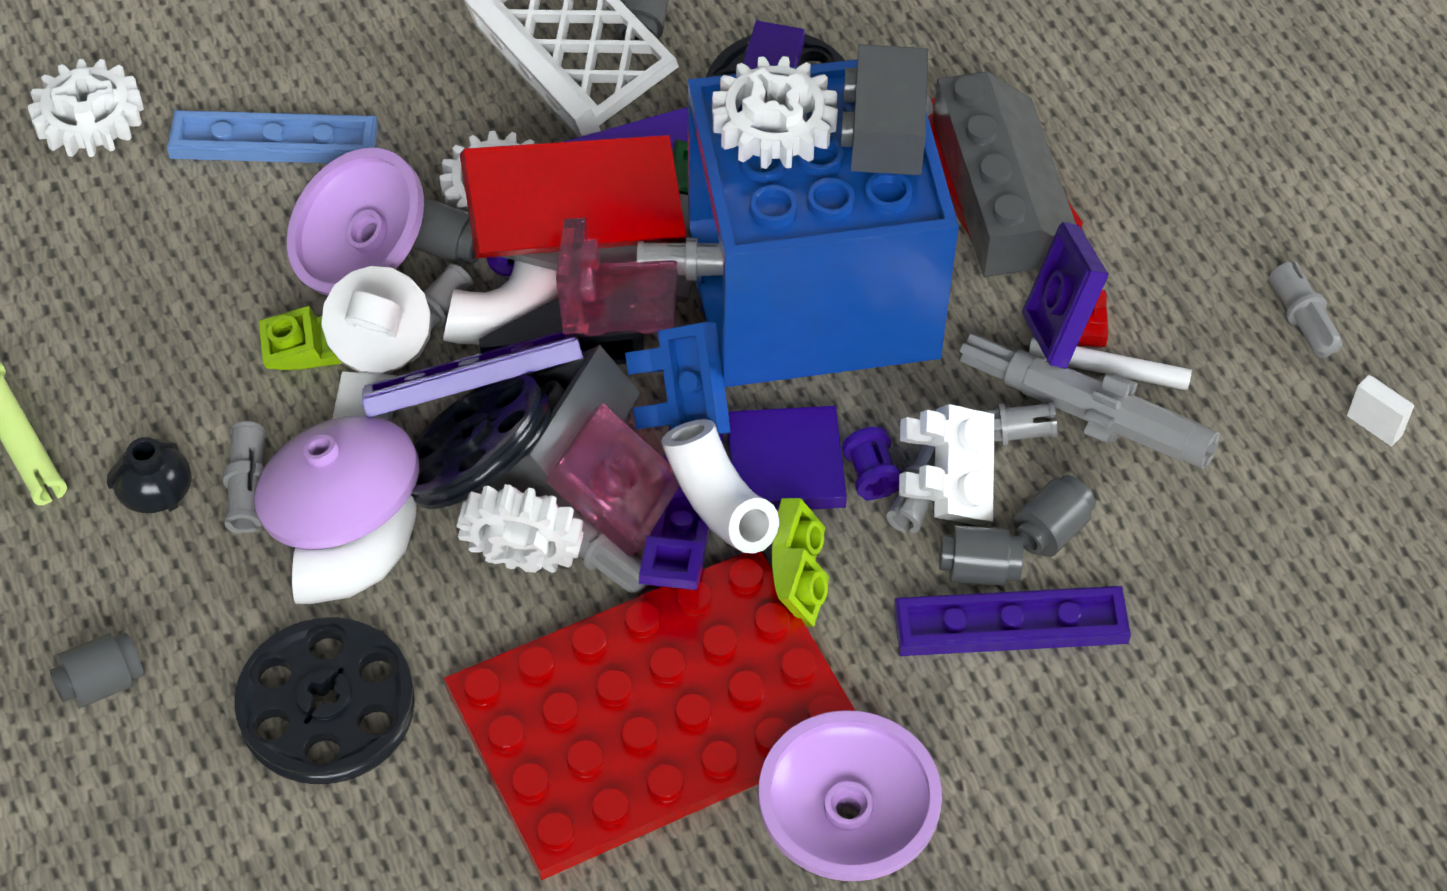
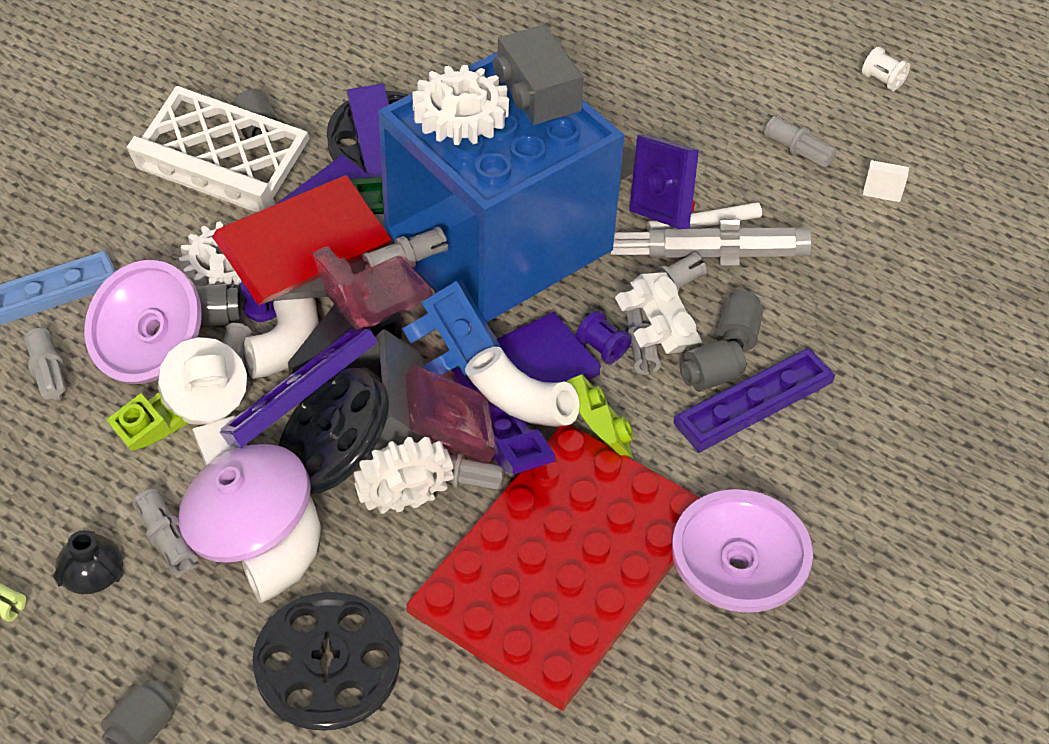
camera: 30 degrees left, 5 degrees down
none -> light grey axle [24,328,66,401]

